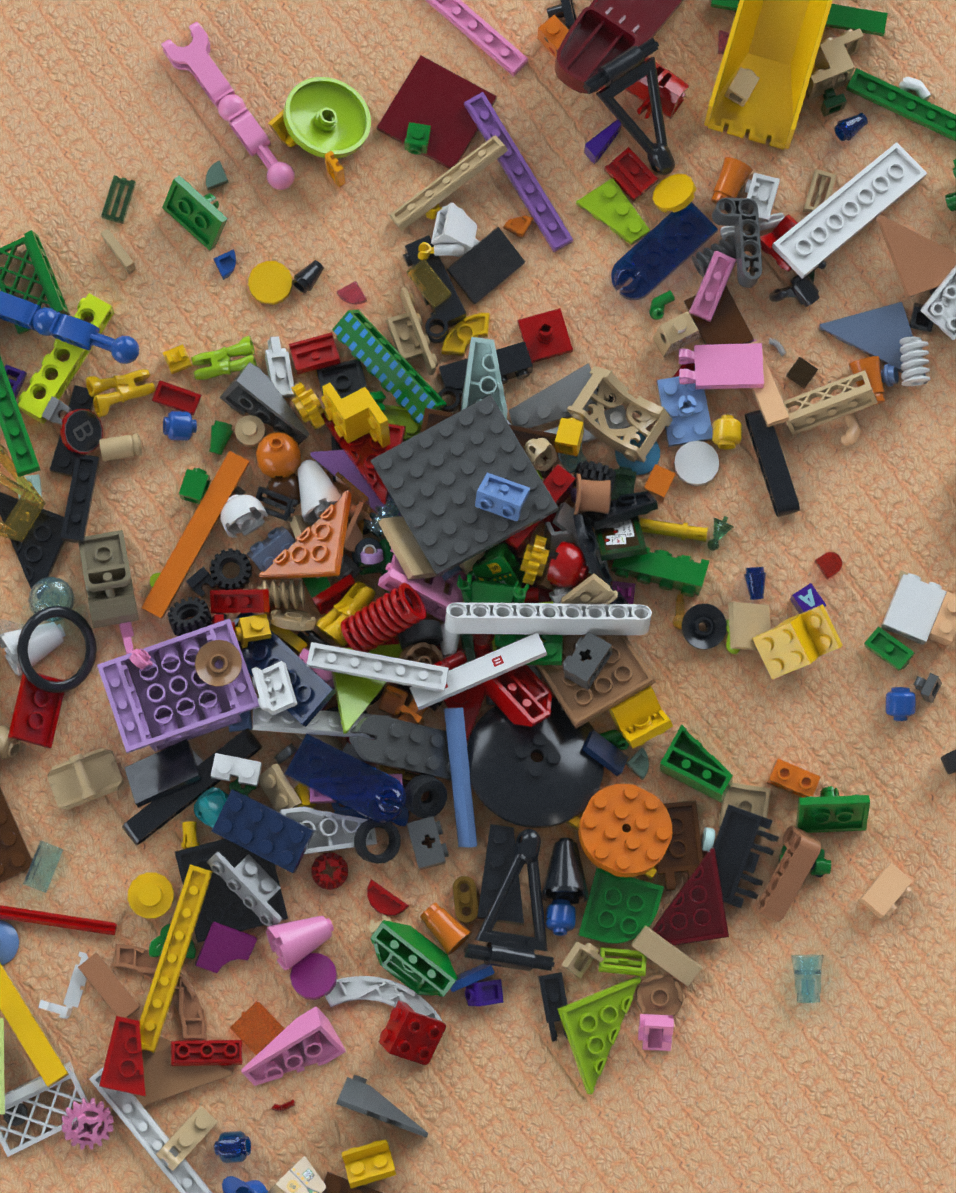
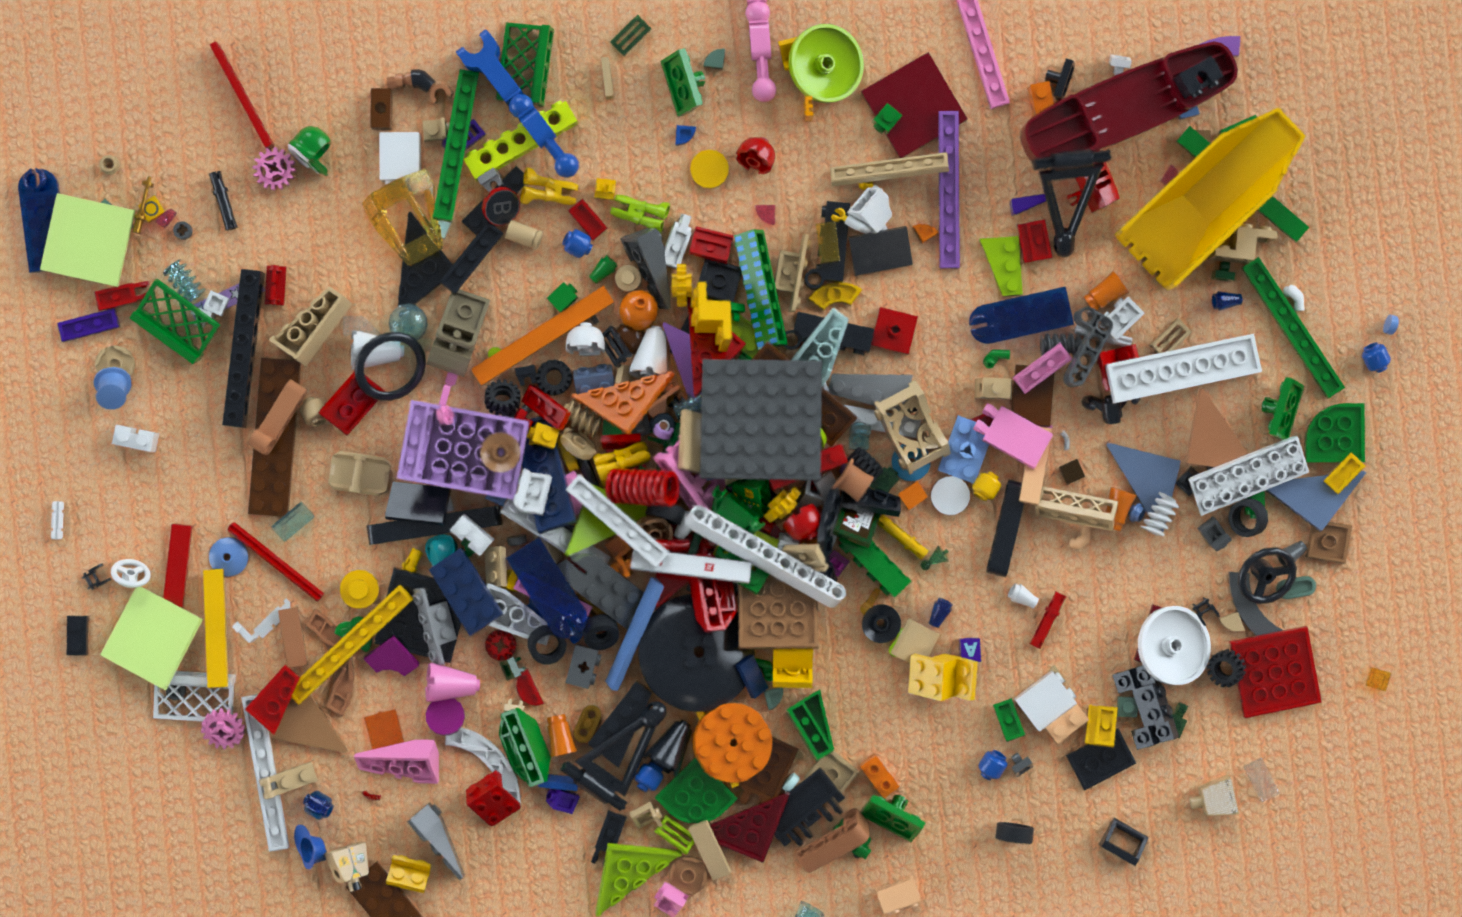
camera: 25 degrees right, 10 degrees up
red tile [171,1040,243,1066] -> none
black cone [292,260,324,293] -> none
medium blue bracket [475,473,530,521] -> none
tan piece [524,438,557,471] -> none
yellow brick [555,418,584,456] -> none
dark grey brick [562,632,613,690] -> none
yellow tile [653,174,696,213] -> none
tan brick [724,67,760,107] -> none
clear red tile [814,552,842,580] -> none
none -> tile [499,657,526,681]
none -> red cylinder [736,137,776,174]
none -> white cone [1008,583,1039,608]
none -> red pin [1029,591,1067,649]

